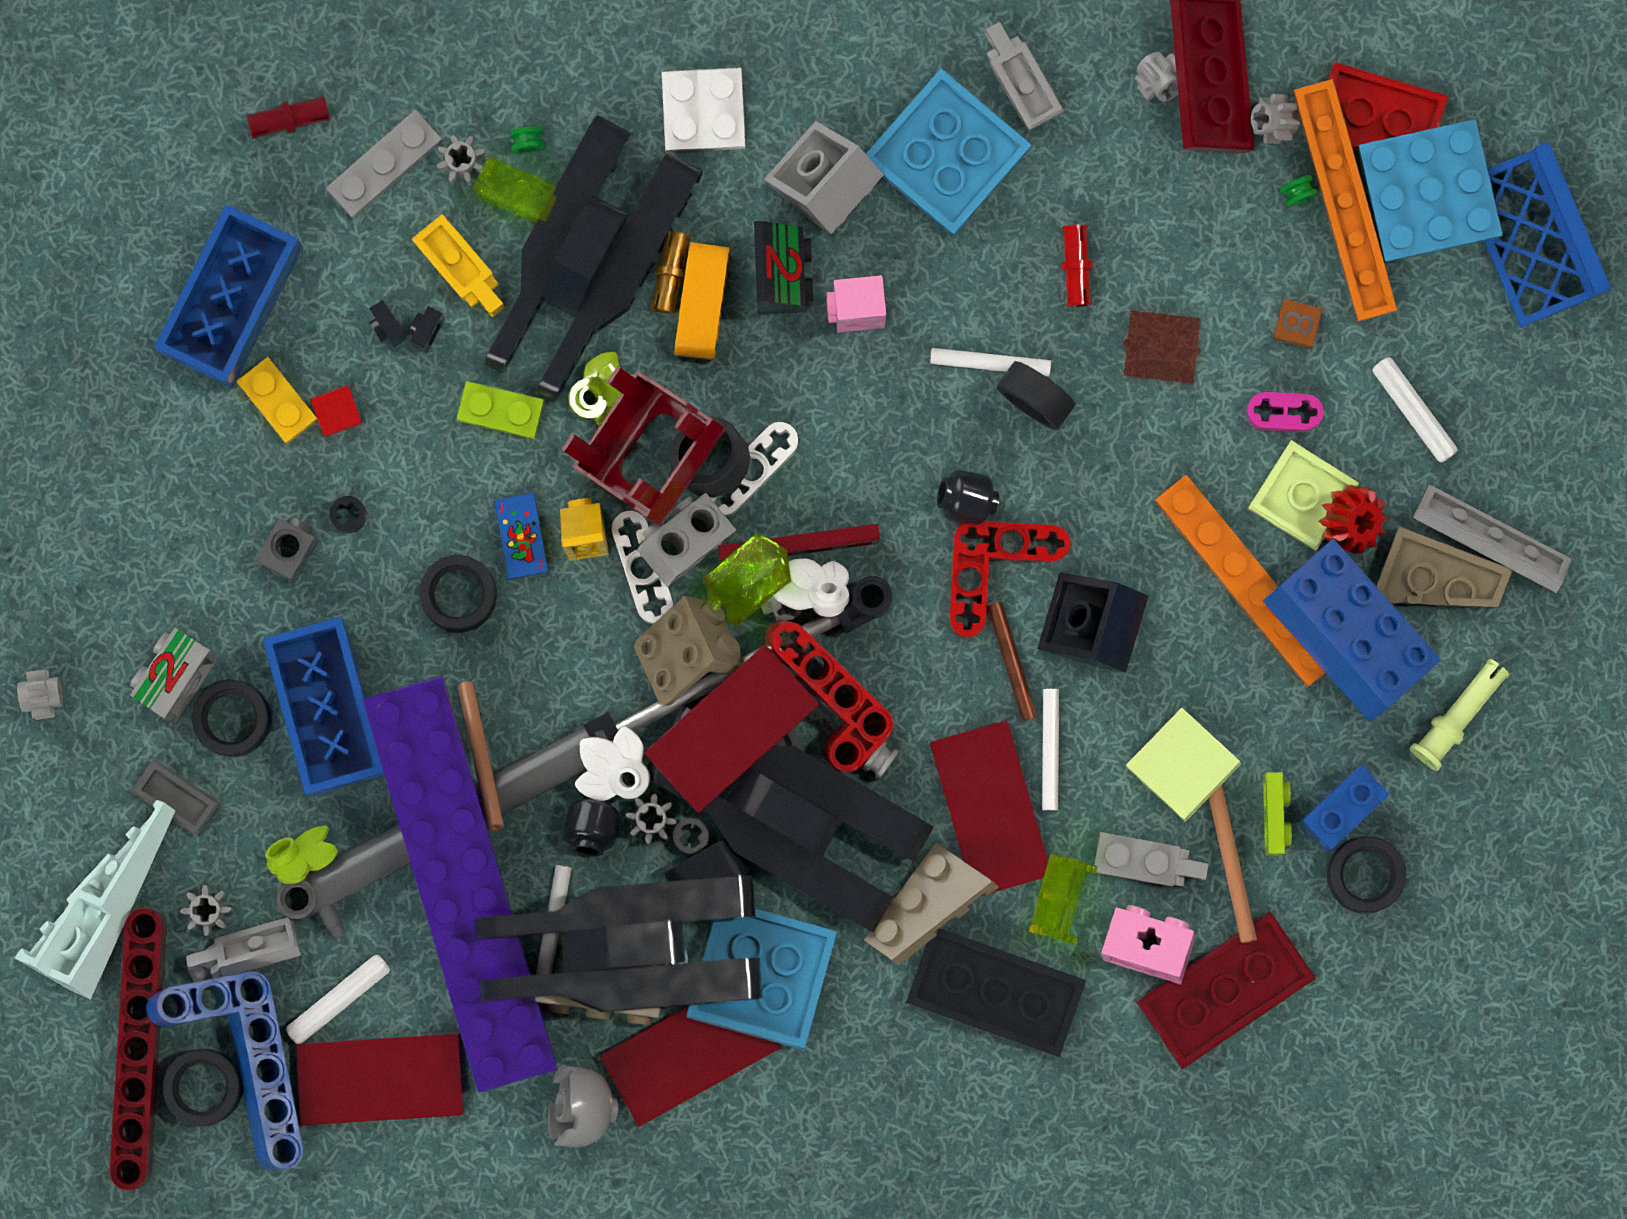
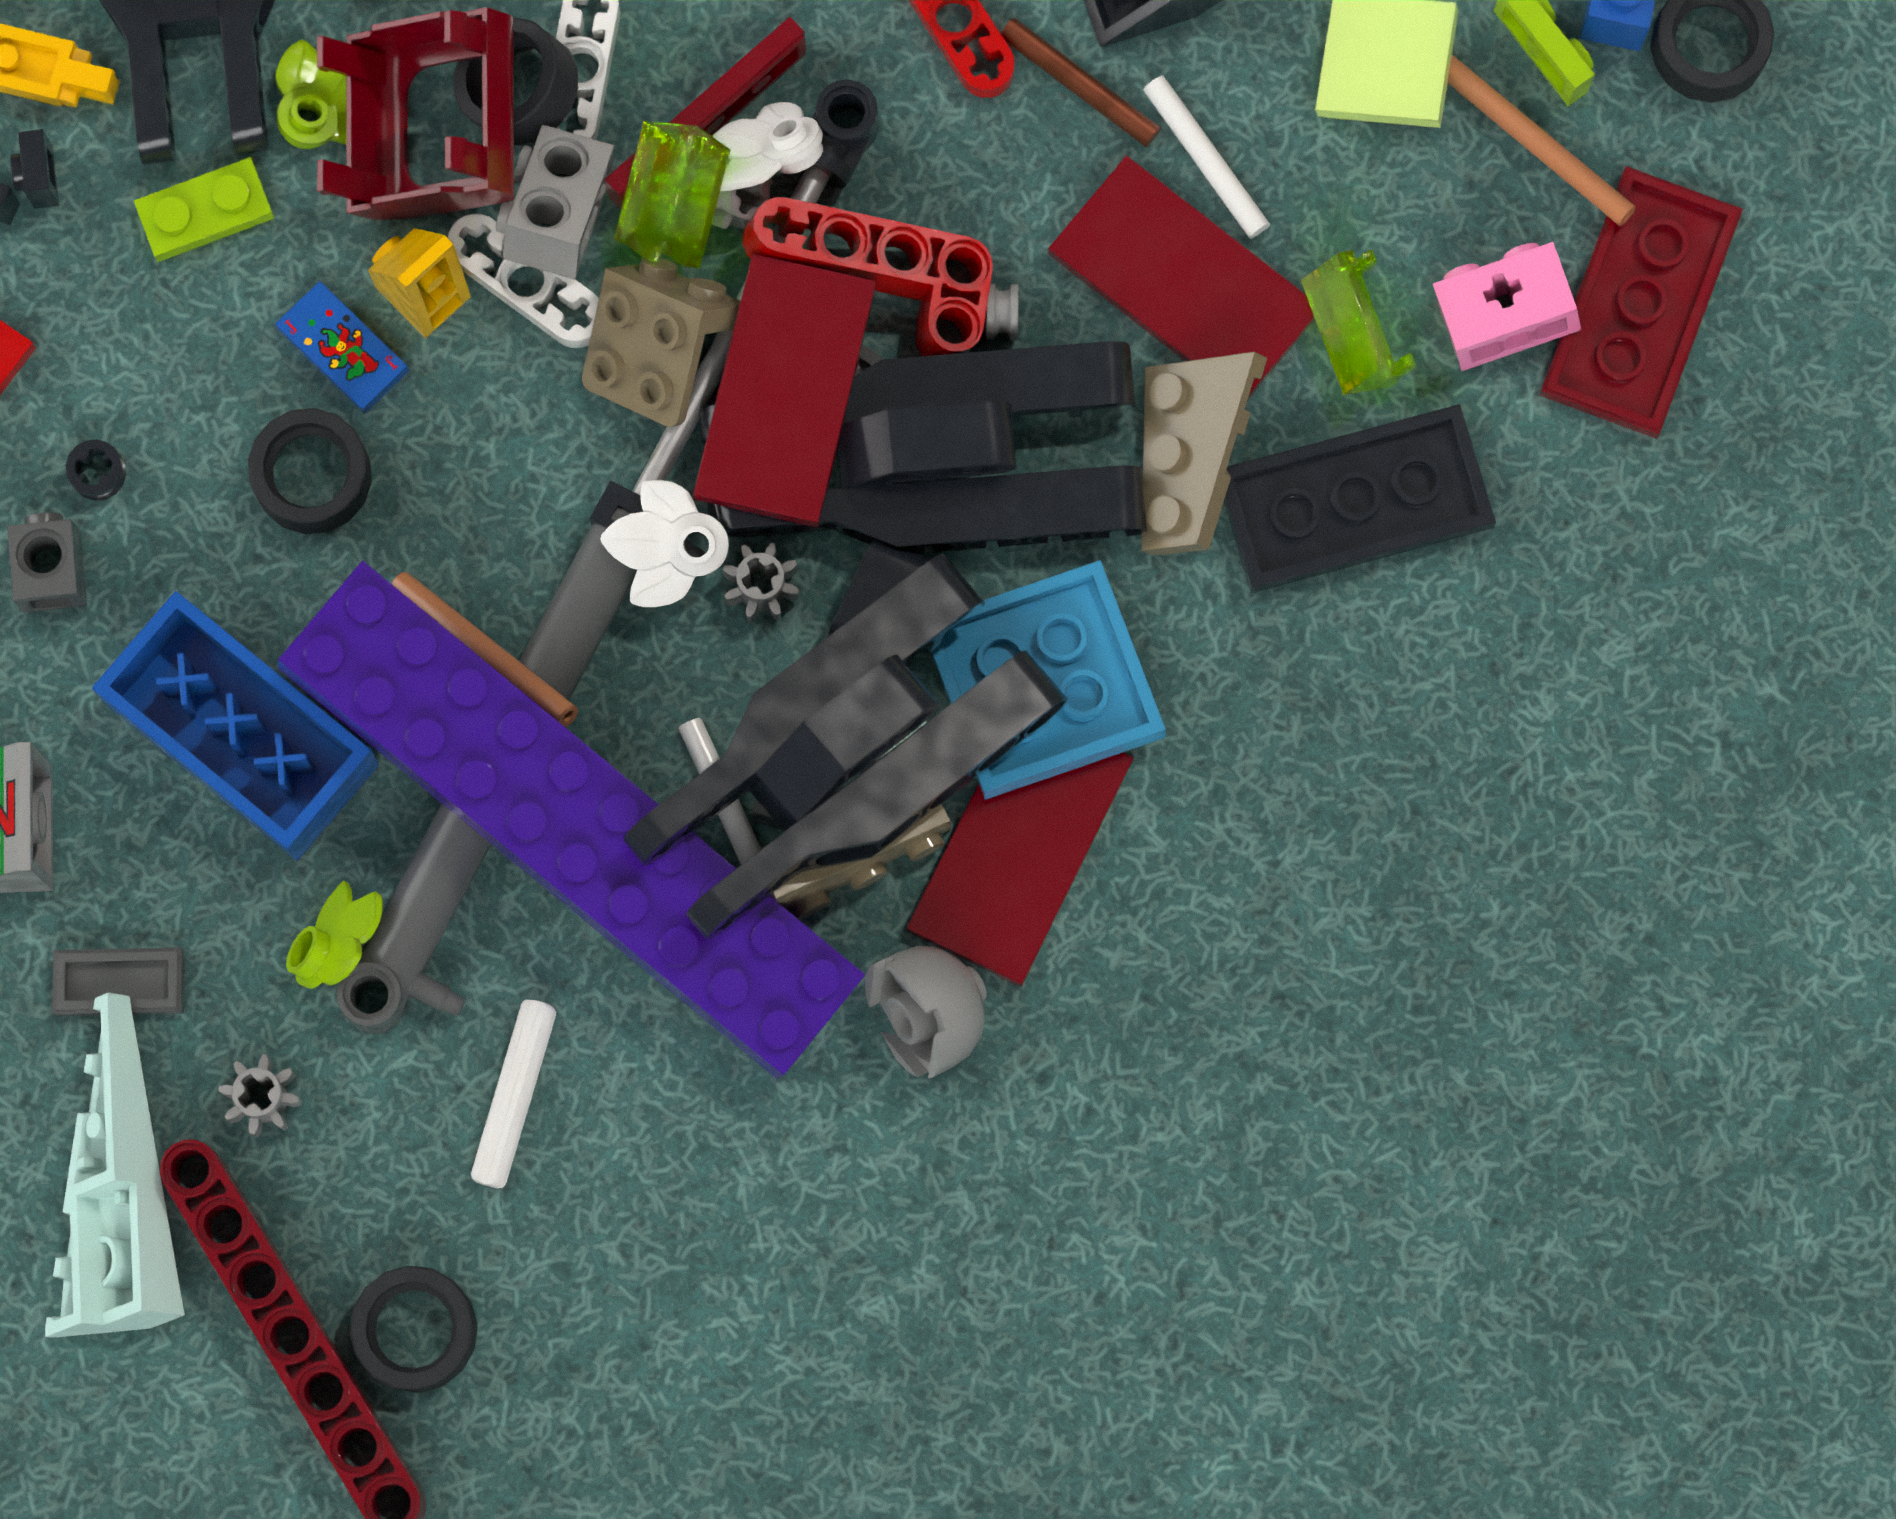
camera: 35 degrees left, 5 degrees down
blue beam [147,972,303,1172] -> none
light grey hinge [186,917,301,982] -> none
black tyre [191,679,271,758] -> none
dark red tile [296,1034,464,1126] -> none
black head [563,795,619,857] -> none
dark grey bush [673,818,709,854] -> none
light grey hinge [1093,832,1209,887] -> none

